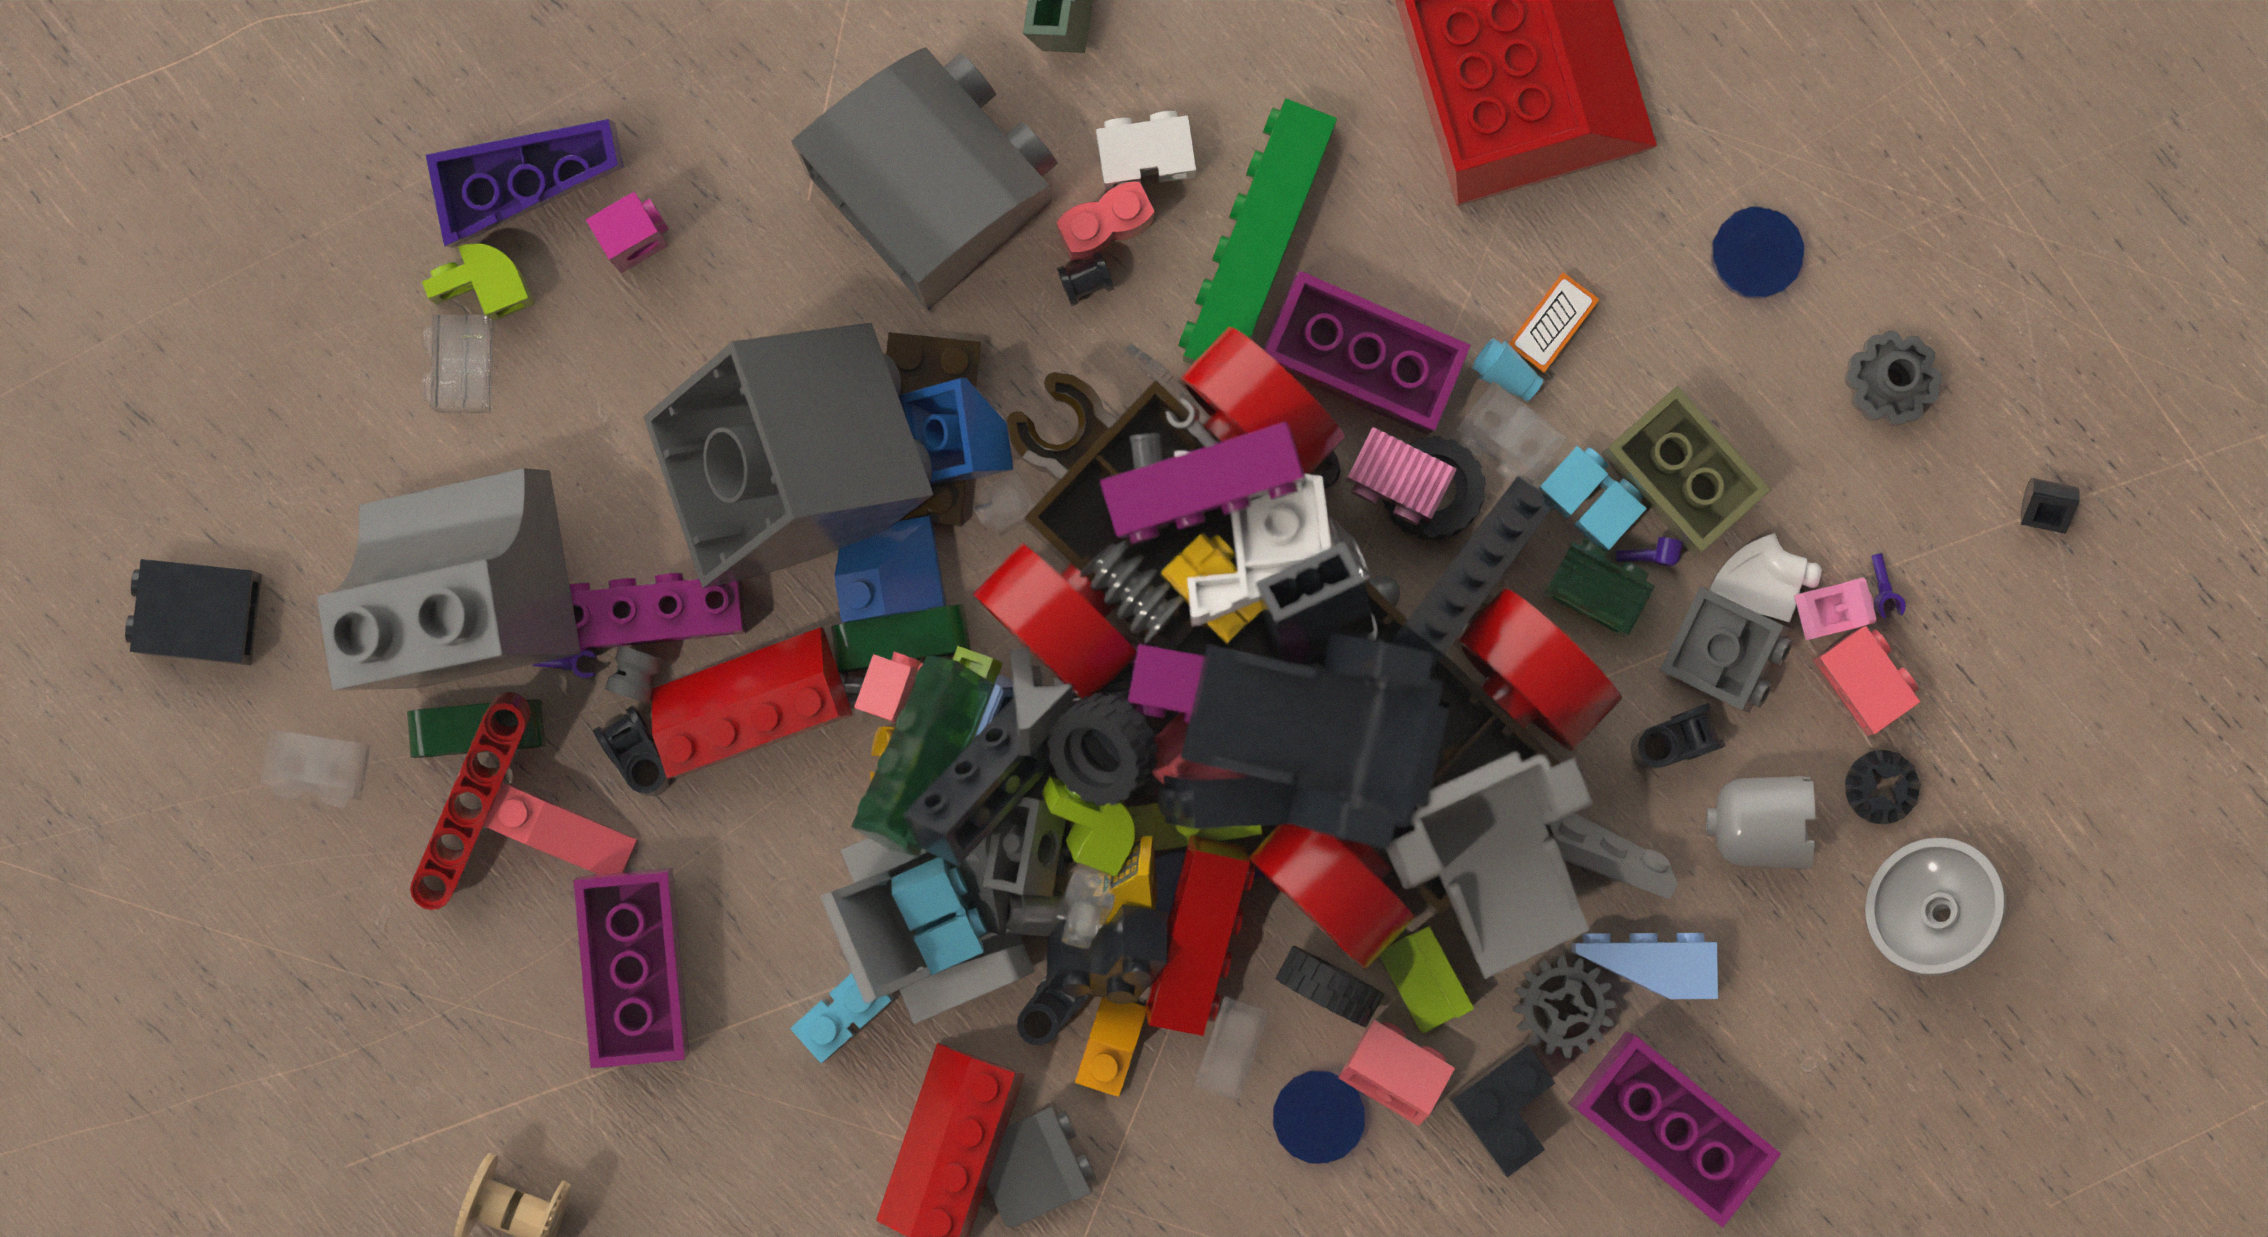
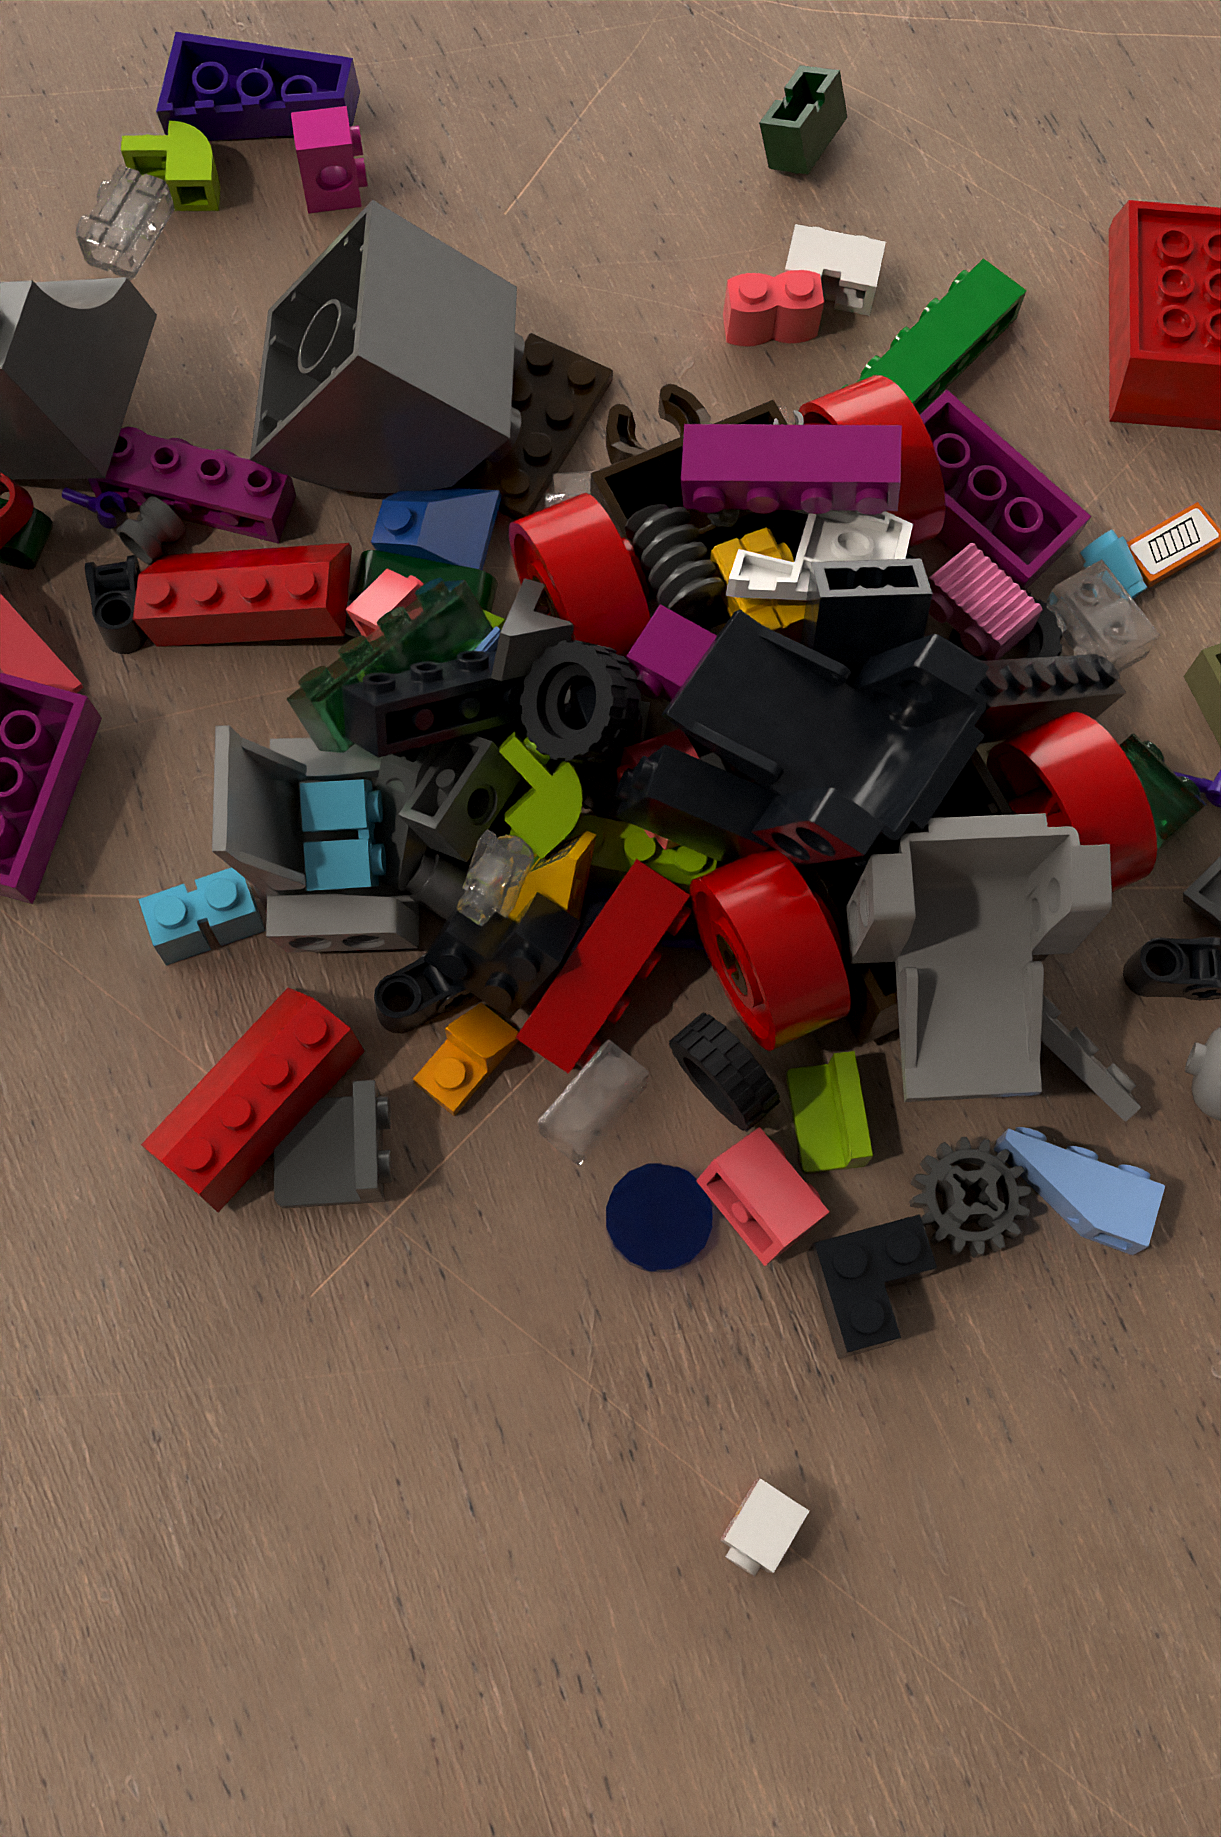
camera: 15 degrees right, 15 degrees down
dark grey brick [791,47,1058,310] -> none
blue slope [899,378,1014,485] -> none
black bush [1056,251,1114,306] -> none
medium azure piece [1538,446,1647,553] -> none
magenta brick [1567,1031,1781,1228] -> none

